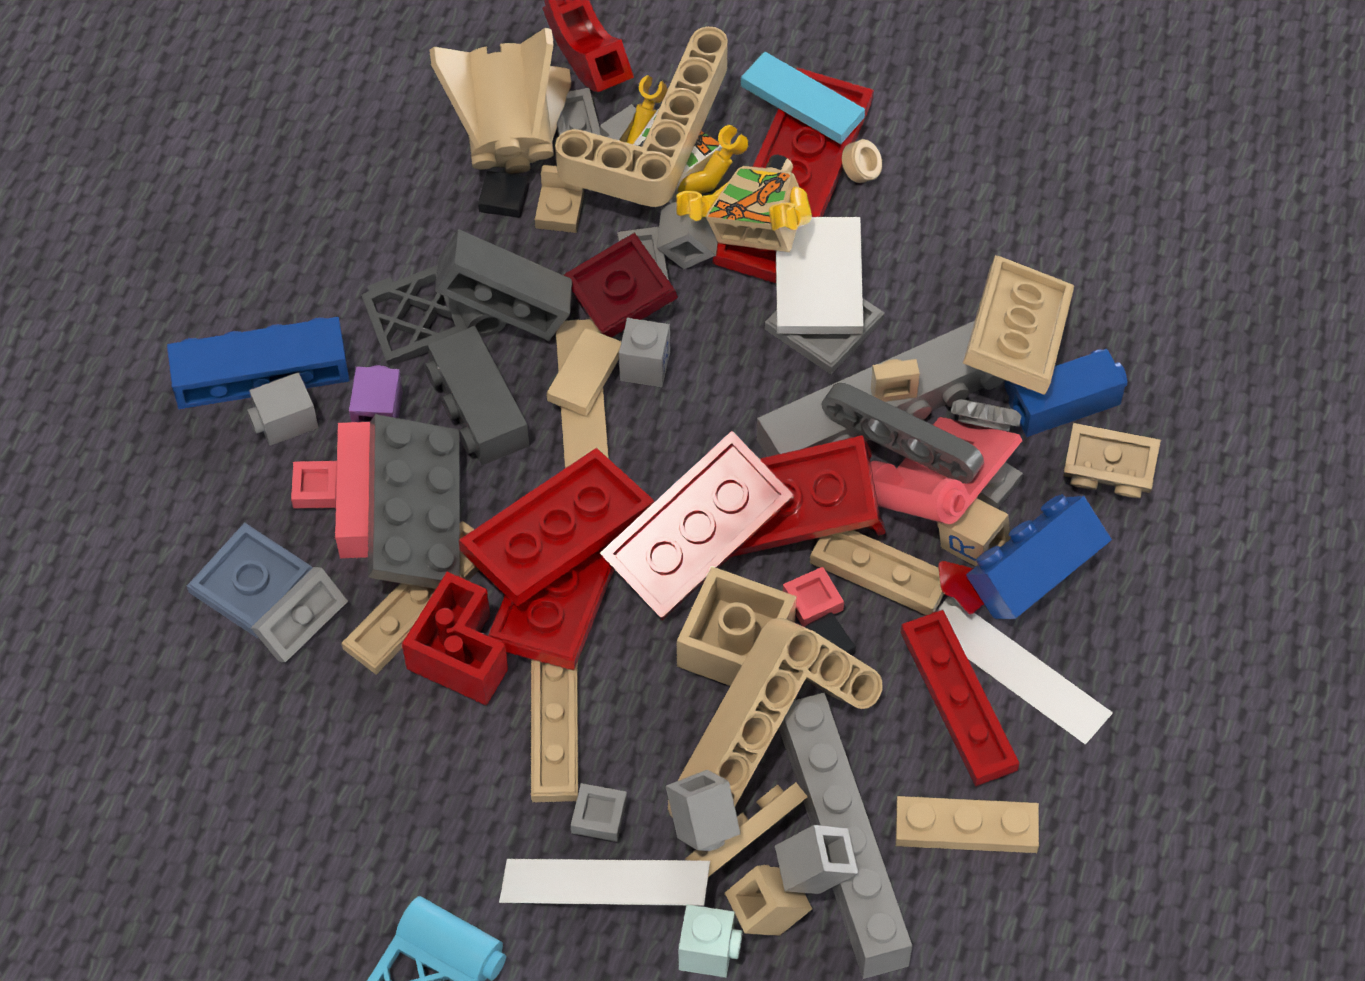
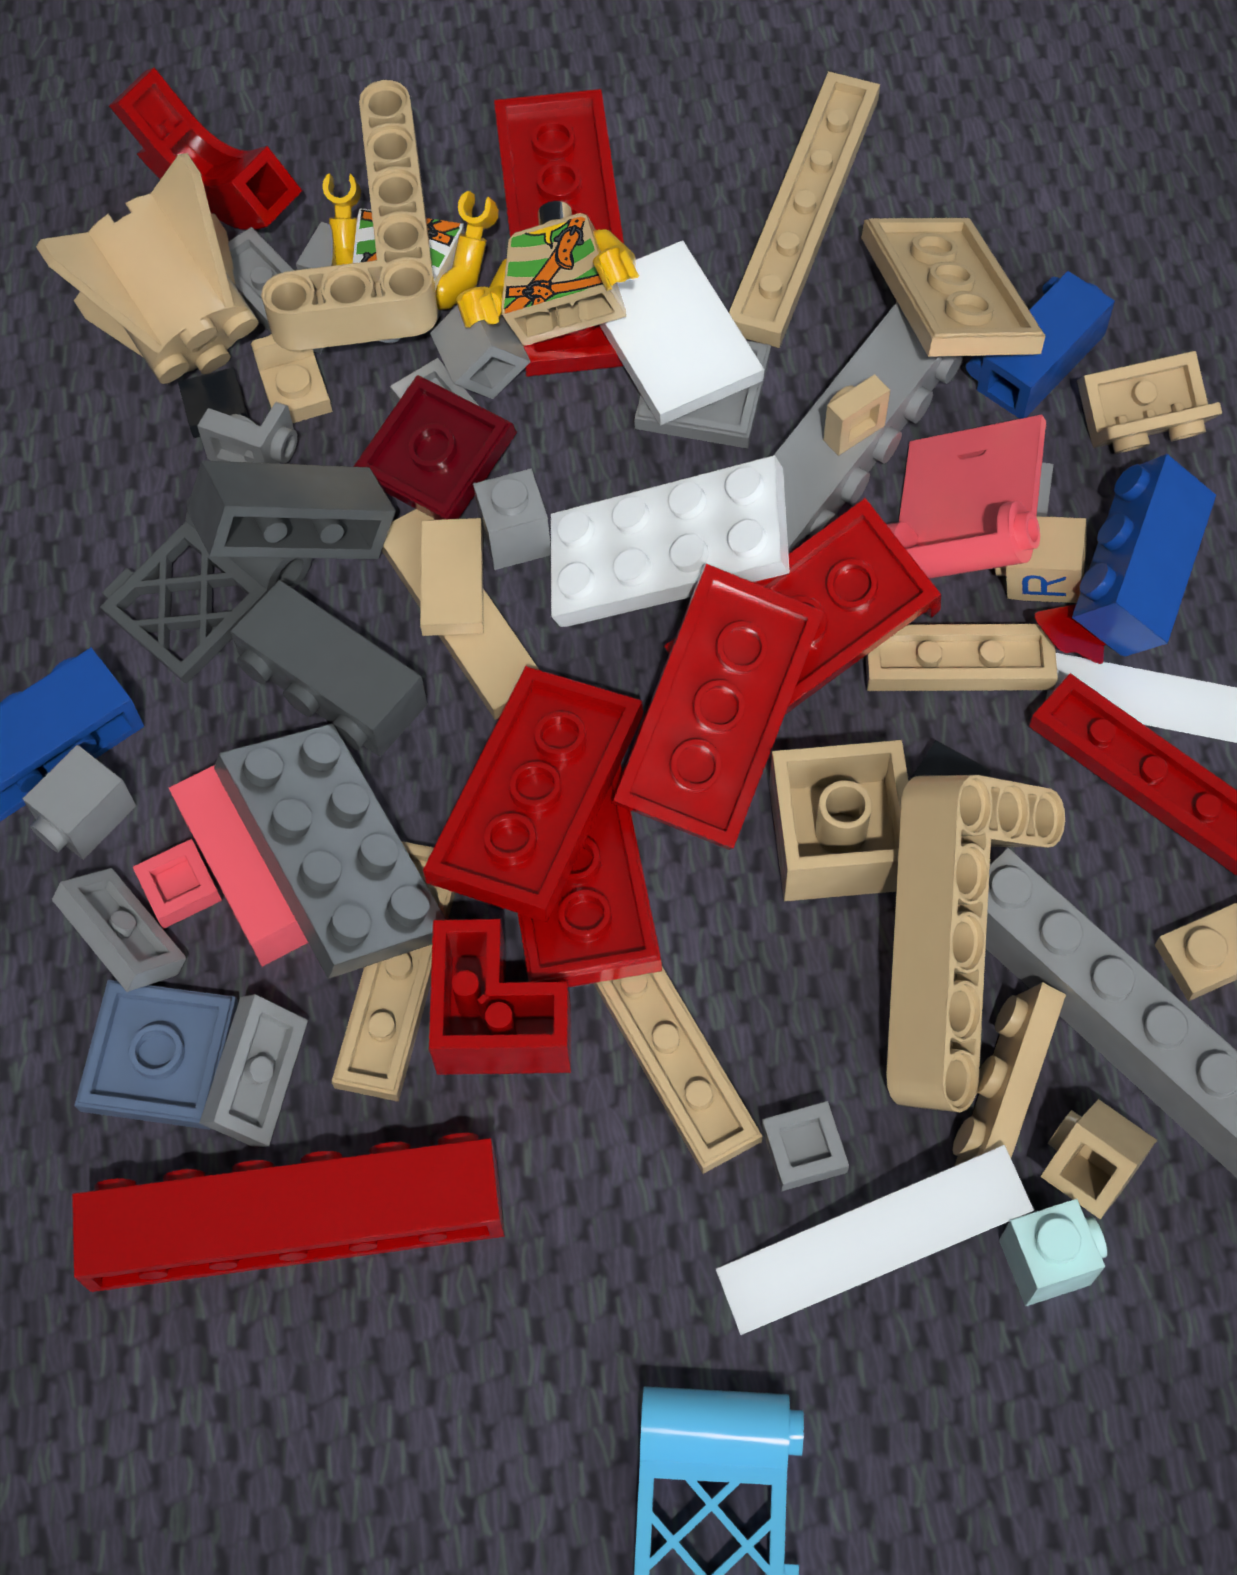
camera: 25 degrees left, 5 degrees up
medium lavender brick [349,365,403,422] -> none
light grey brick [666,770,740,851] -> none
medium azure tile [741,52,865,144] -> none
light grey brick [775,825,859,894] -> none
coral plate [783,567,844,627] -> none
dark grey beam [821,383,984,484] -> none
tan tile [842,139,882,183] -> none
light grey gear [951,399,1022,431] -> none
none -> light grey plate [52,868,186,992]
none -> red brick [72,1133,505,1292]
none -> light grey bracket [197,402,297,464]
none -> white plate [551,455,790,627]
none -> tan plate [729,71,880,348]

